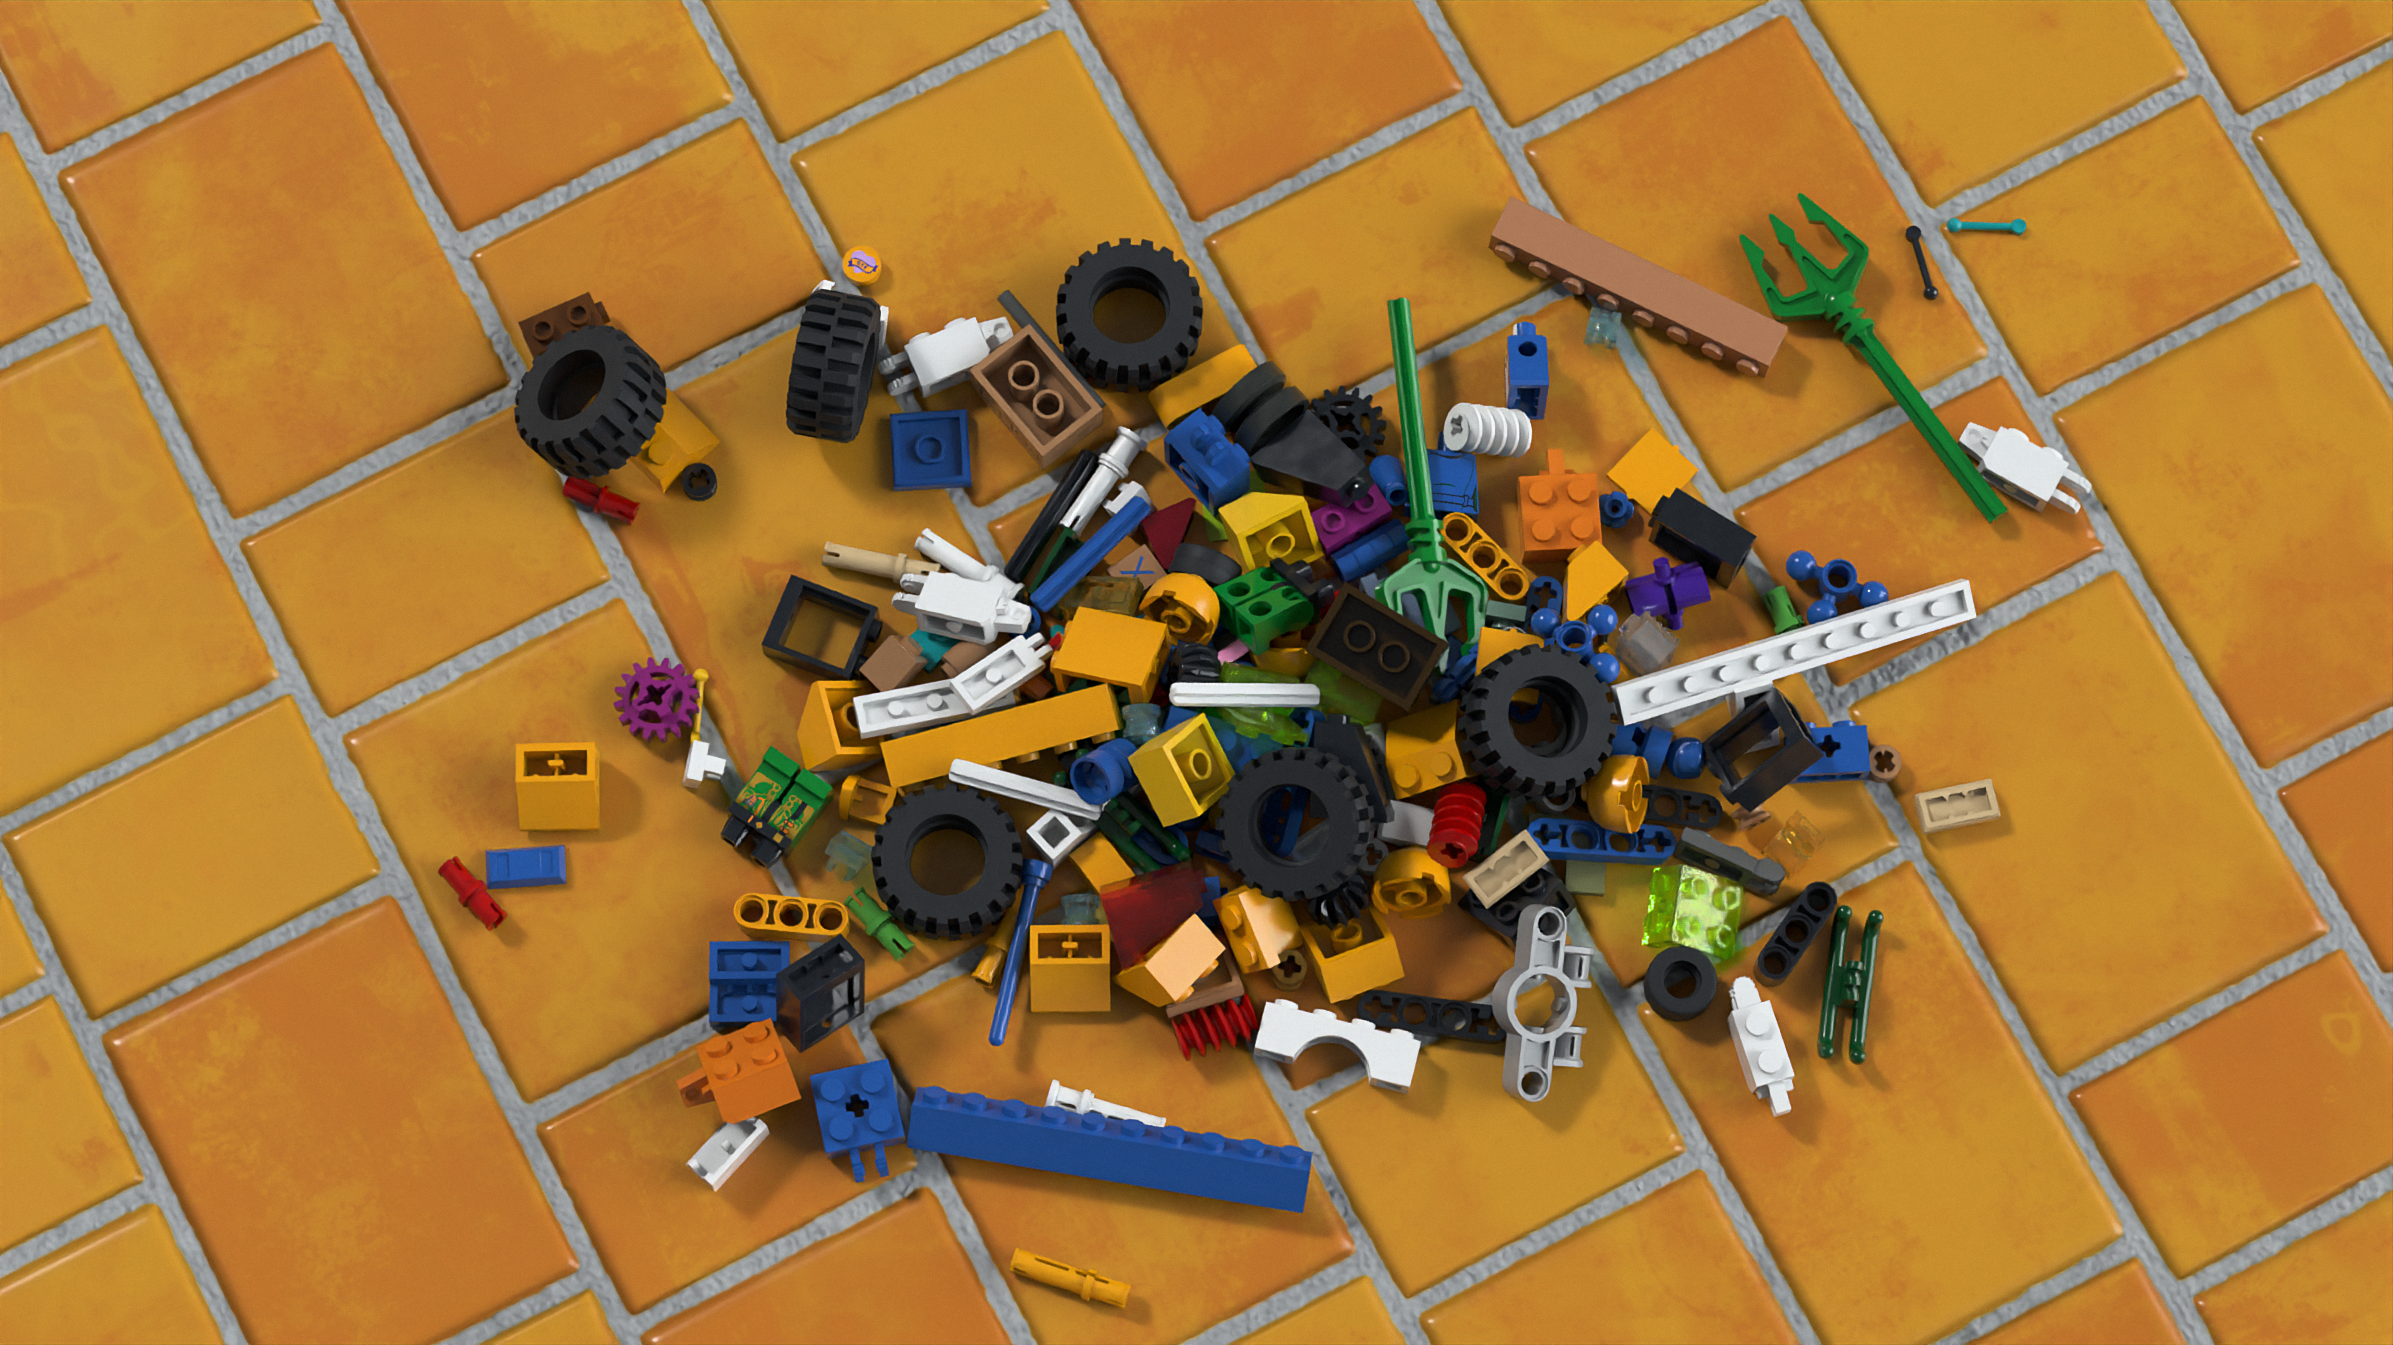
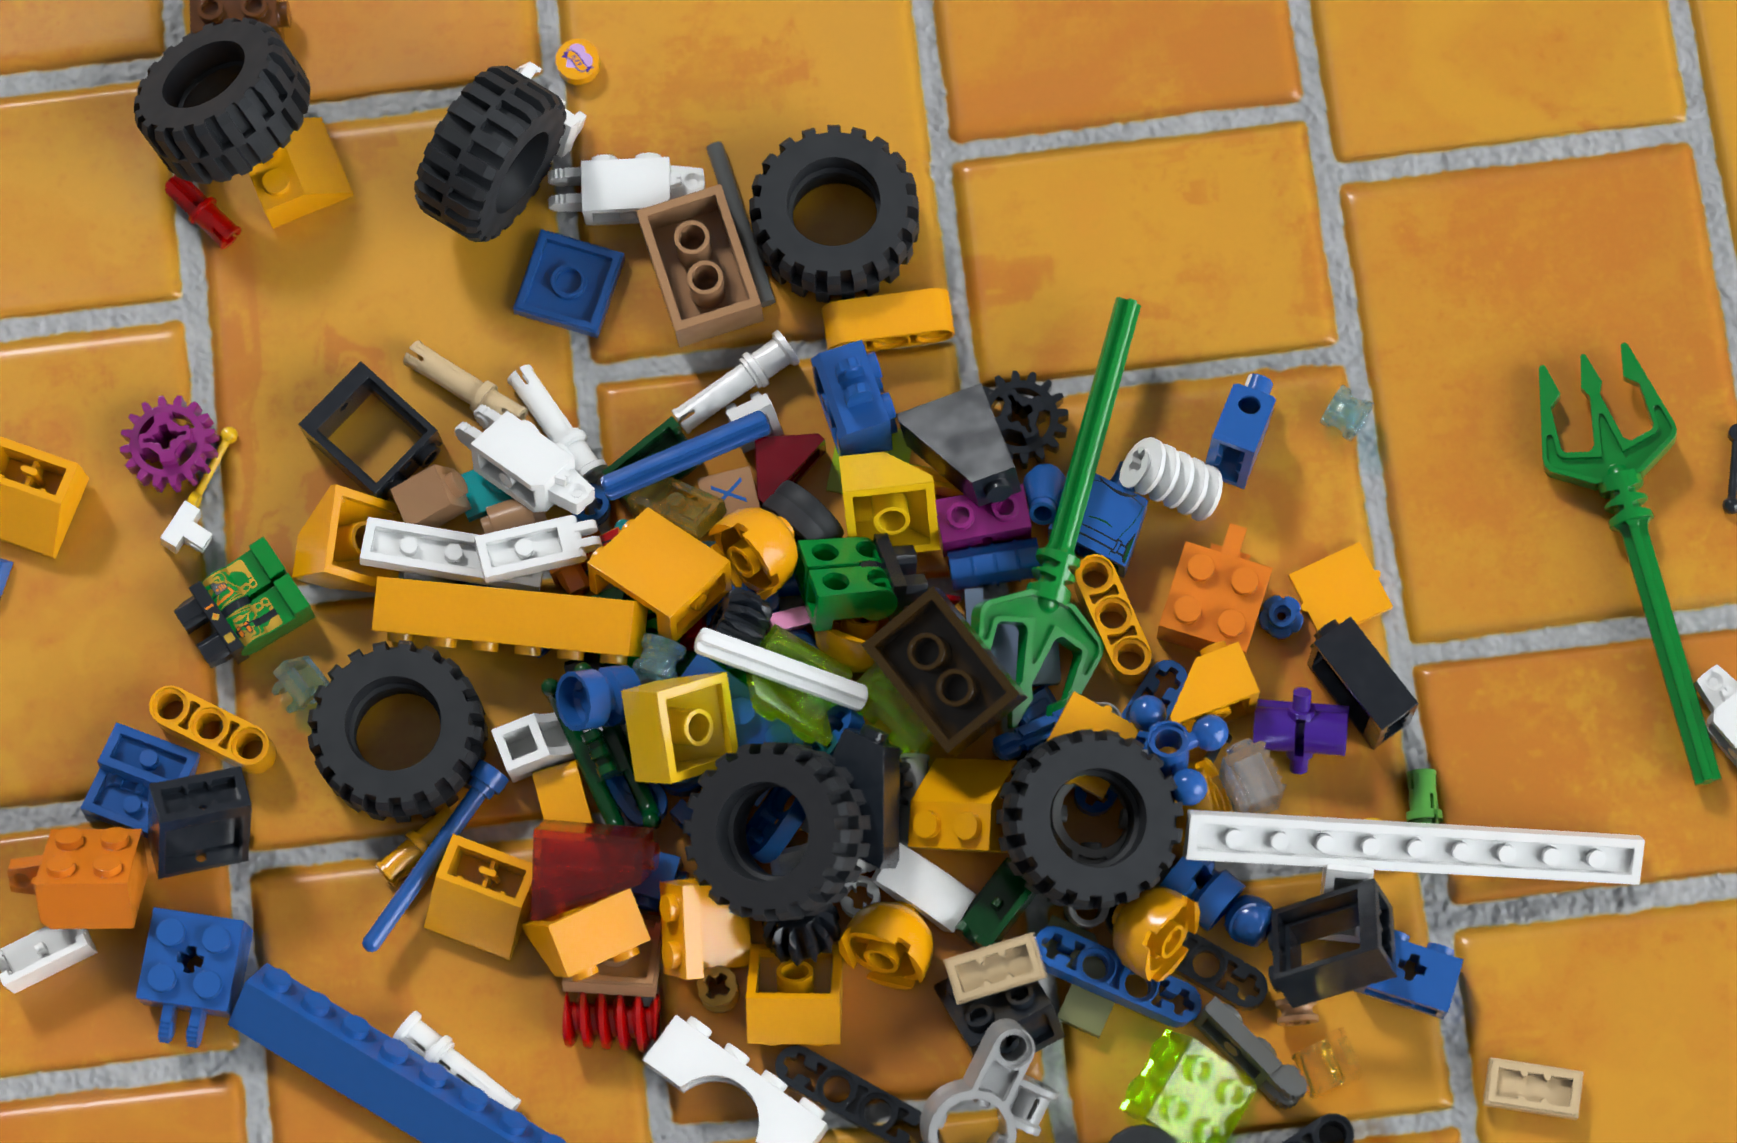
camera: 30 degrees right, 0 degrees up
black bush [682,463,717,501] -> none
light orange tile [839,774,898,826] -> none
bright green pin [844,887,915,962] -> none
white axle [949,758,1103,821] -> none
black axle [1004,448,1099,583] -> none
clear light blue wheel [1061,894,1100,925] -> none
pearl dark grey wheel [1211,361,1309,458] -> none
red piece [1427,782,1487,868] -> none
sand green plate [1485,600,1527,630] -> none
nougat brick [1488,196,1788,378] -> none
blue piece [1786,550,1889,625] -> none
medium nougat bush [1868,745,1902,783] -> none

